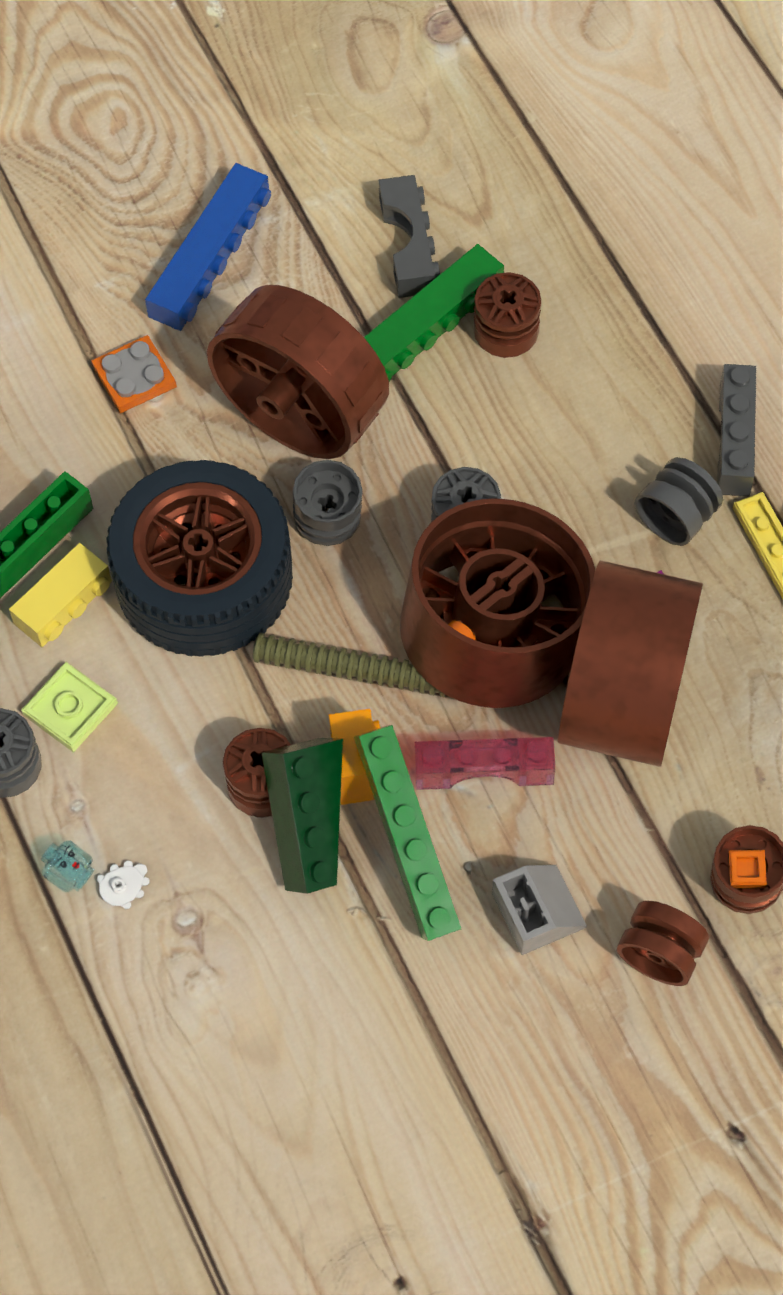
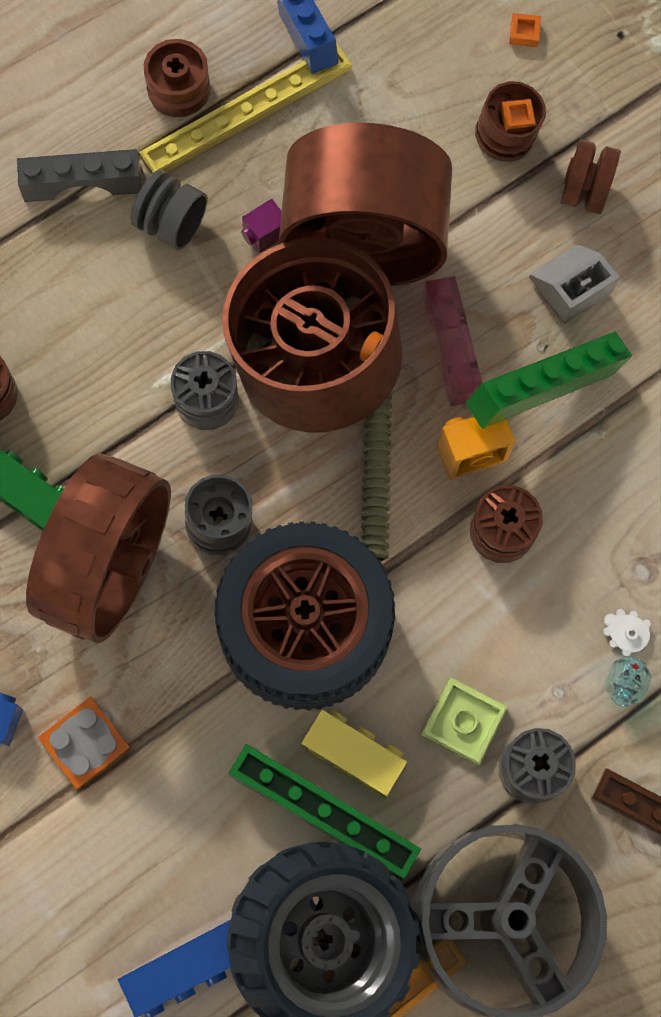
camera: 105 degrees left, 10 degrees up
dark green wedge [262,738,343,894] -> none

